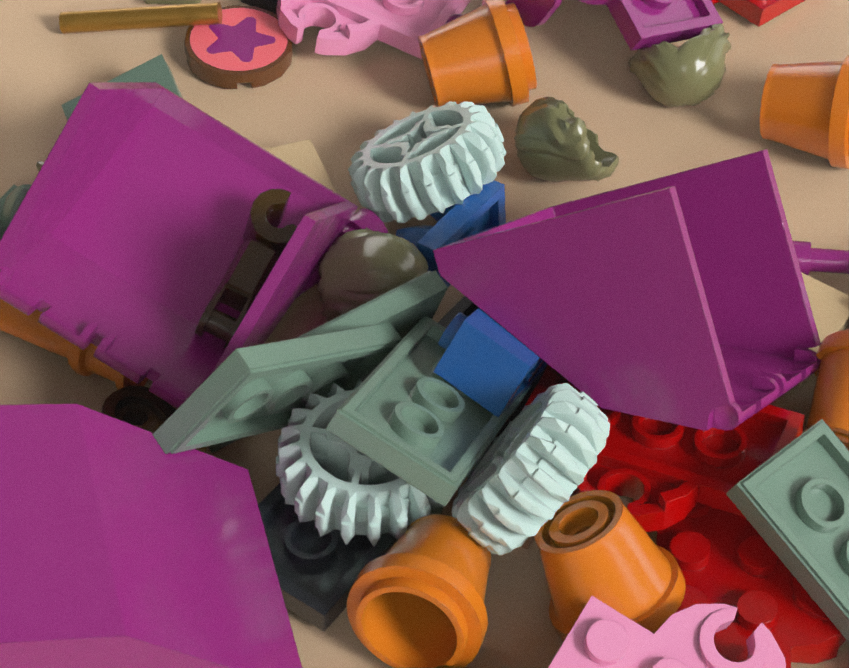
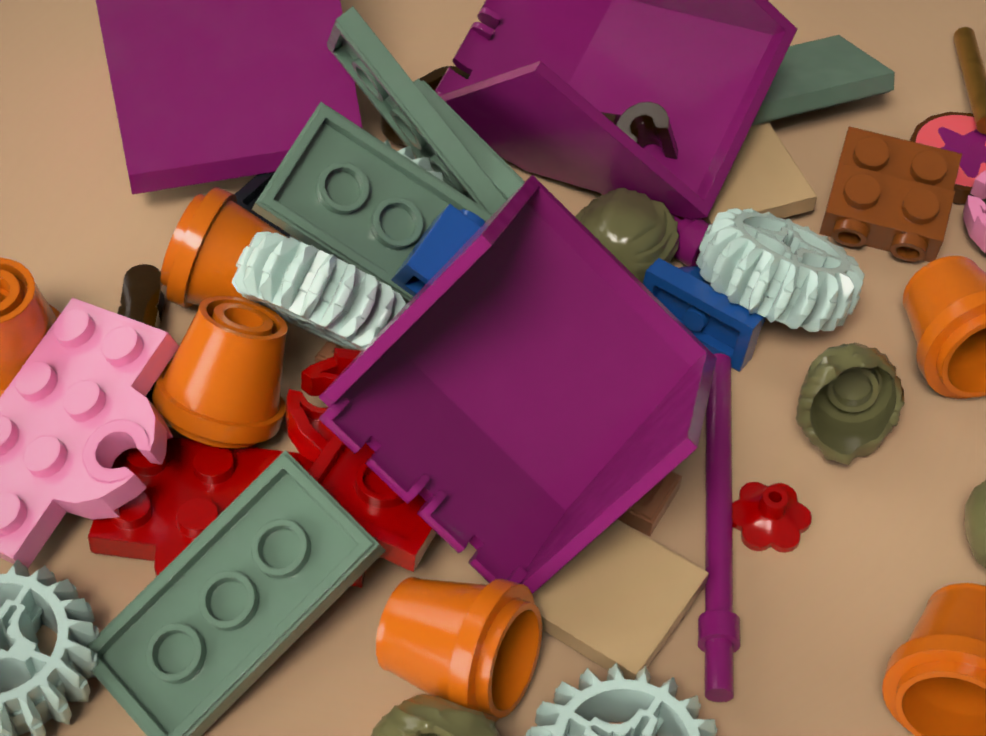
camera: 90 degrees right, 5 degrees up
none -> dark orange plate [819,126,962,262]

